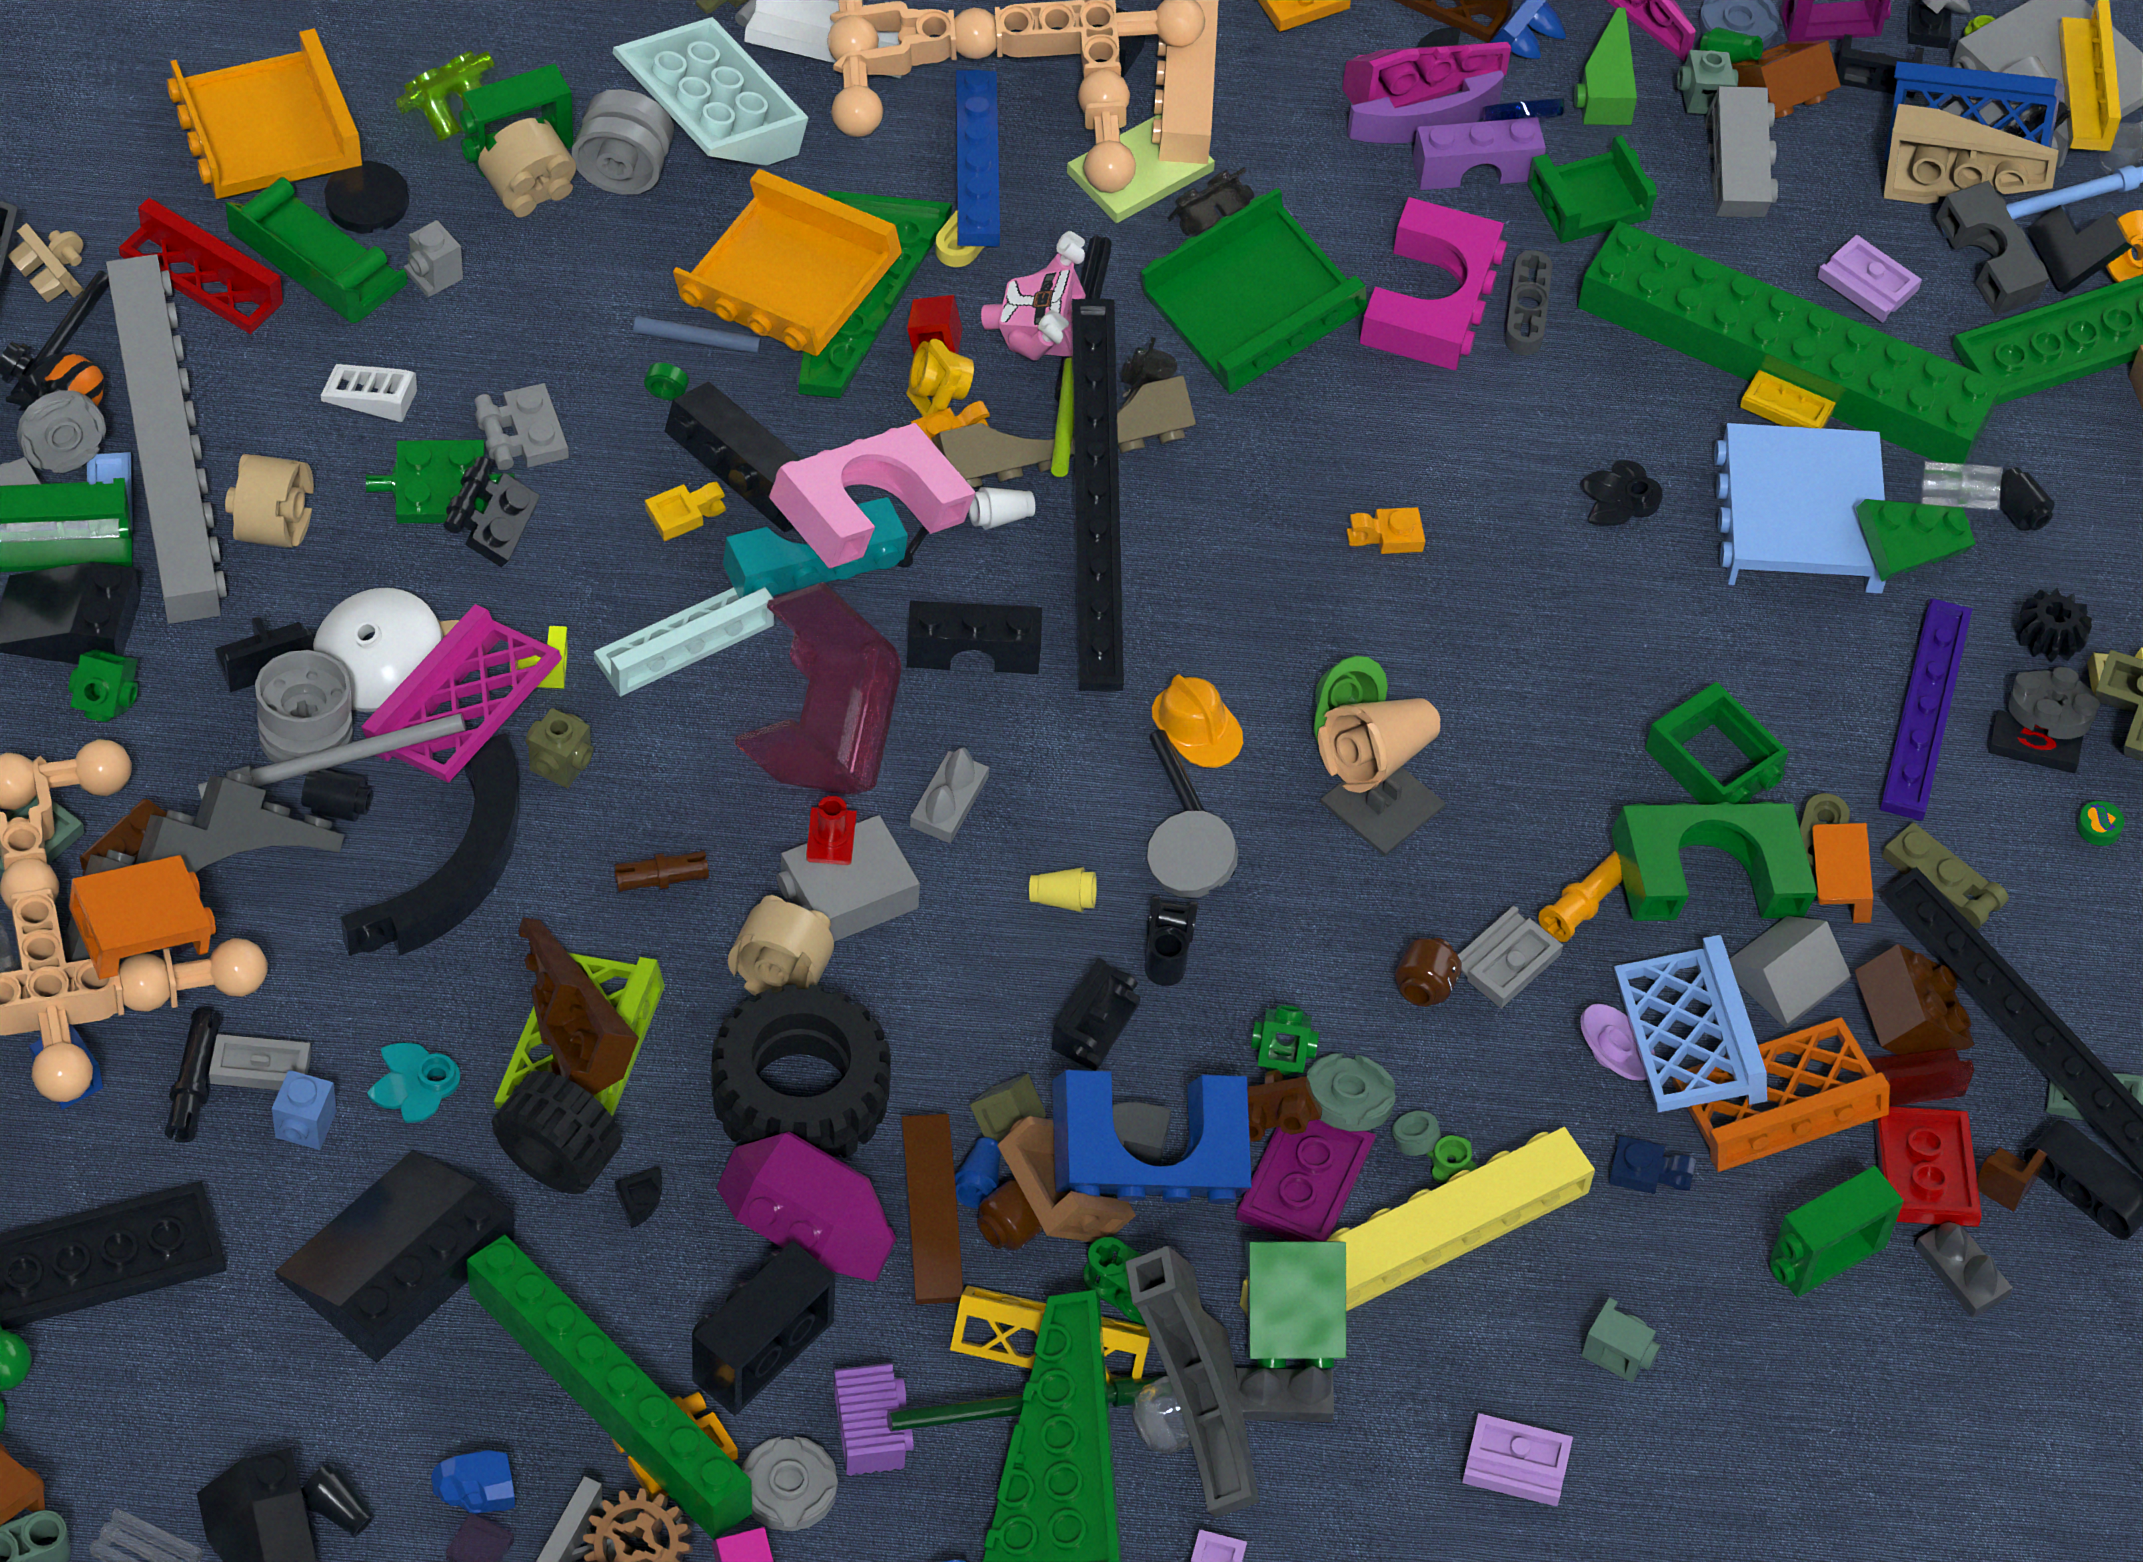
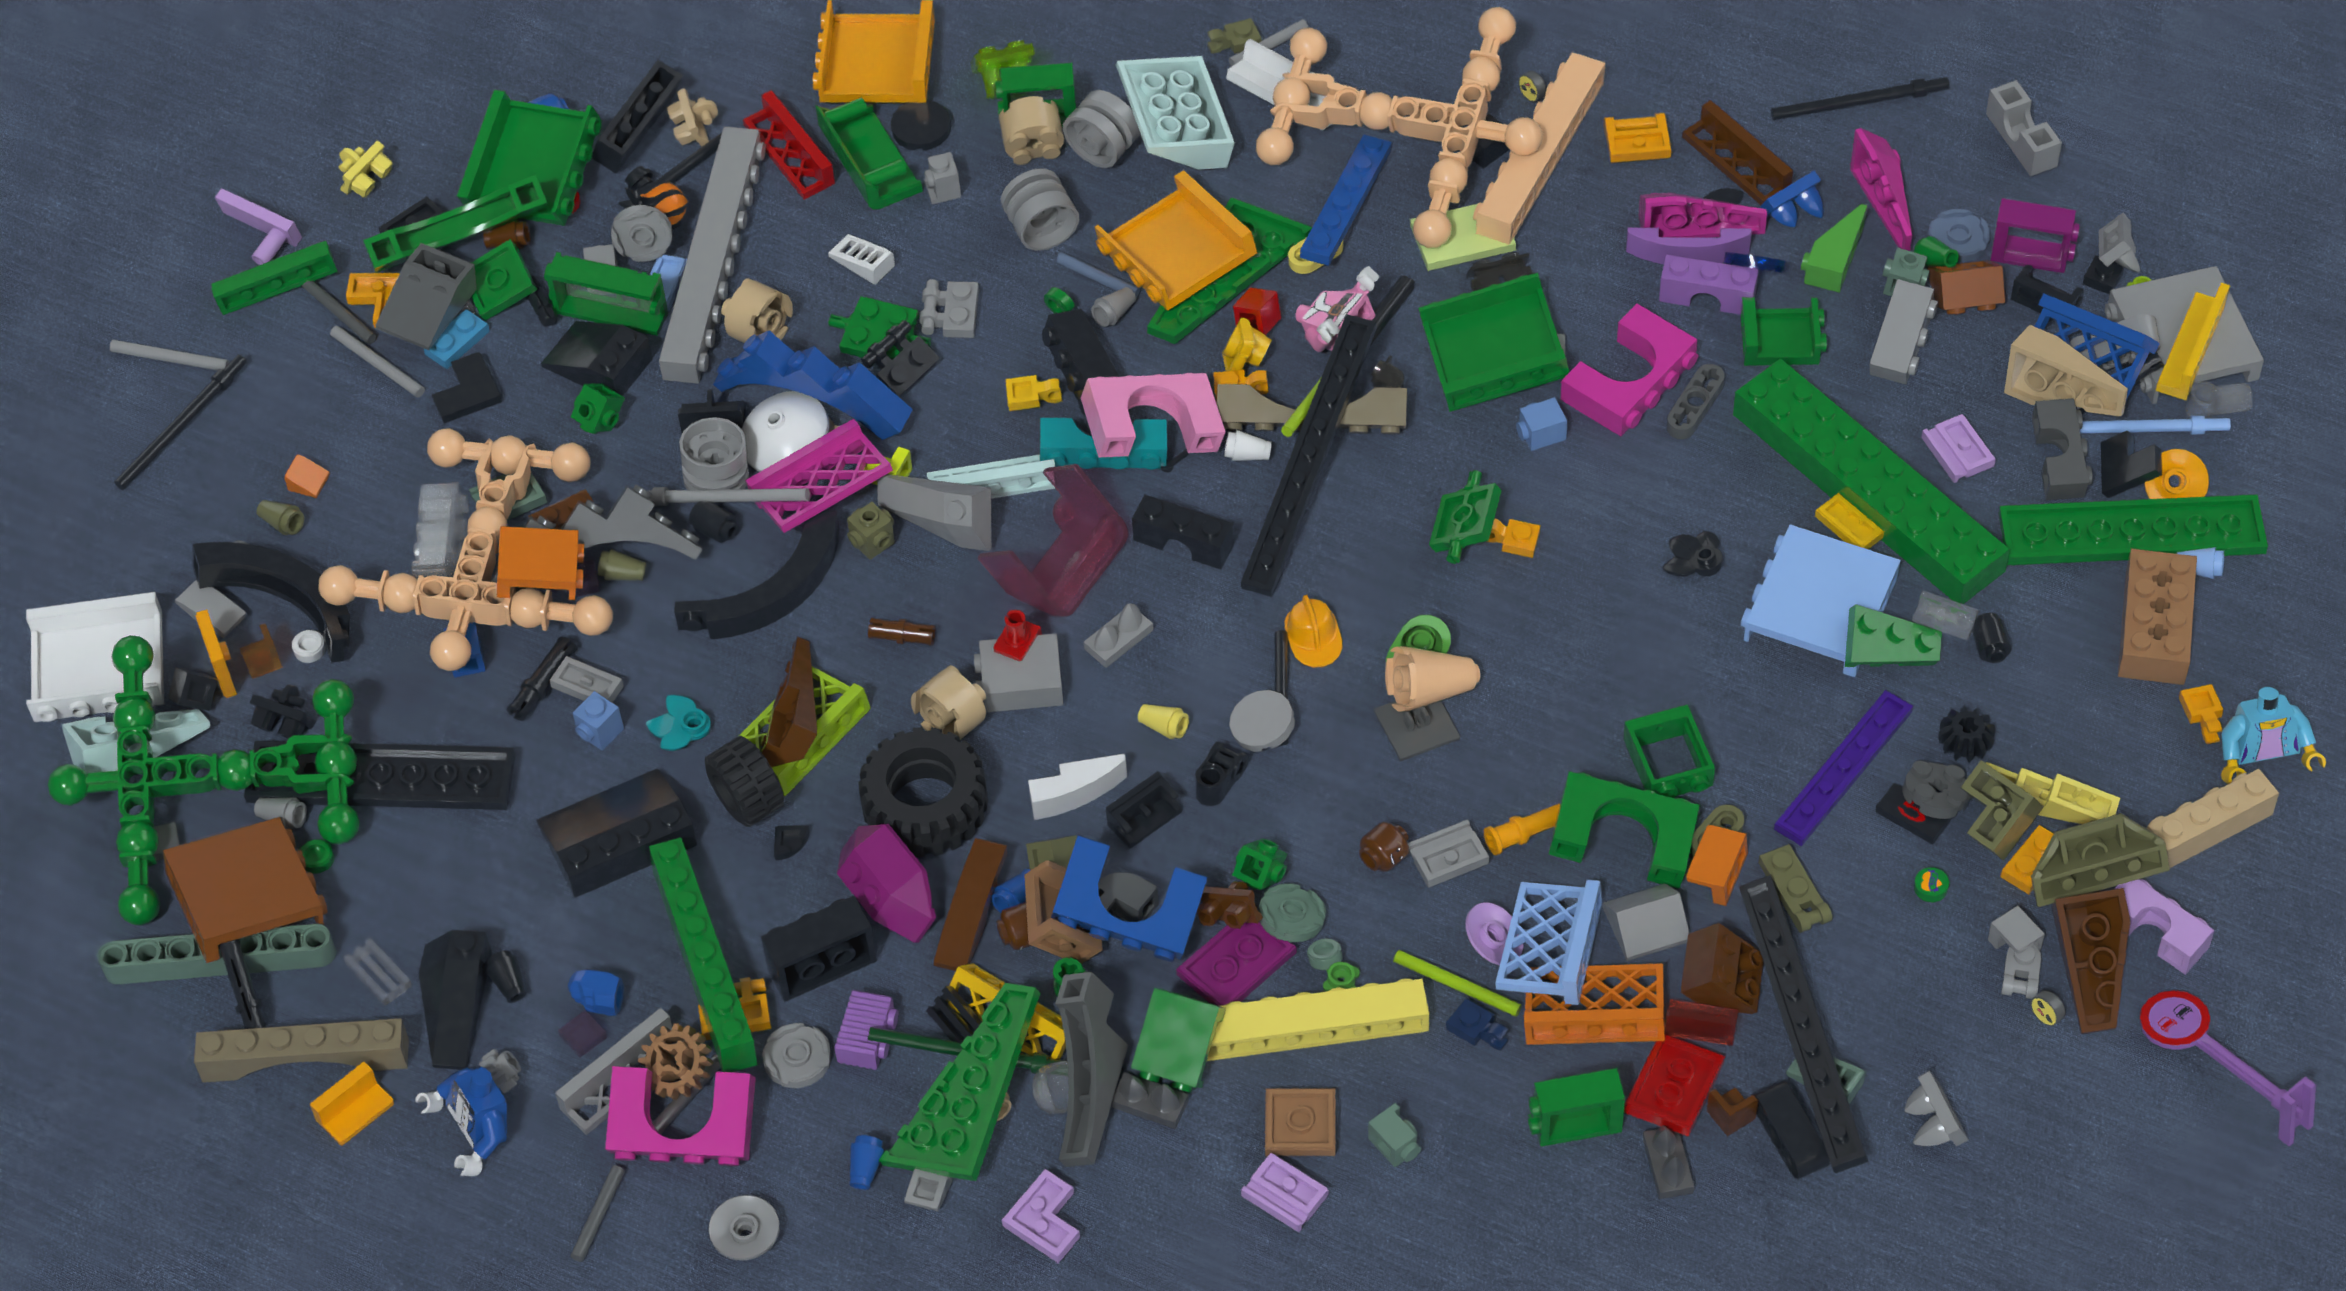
camera: 30 degrees right, 0 degrees up
none -> olive cone [598,549,647,581]
none -> blue arch [713,330,913,440]
none -> light grey wedge [877,474,991,551]
none -> black tile [926,986,982,1043]
none -> light grey wheel [1001,168,1079,251]
none -> white slope [1028,754,1127,820]
none -> light grey cone [1091,287,1136,327]
none -> medium nougat plate [1265,1088,1335,1156]
none -> lime bar [1393,950,1522,1017]
none -> green plate [1429,470,1502,564]
none -> medium blue brick [1516,397,1567,451]

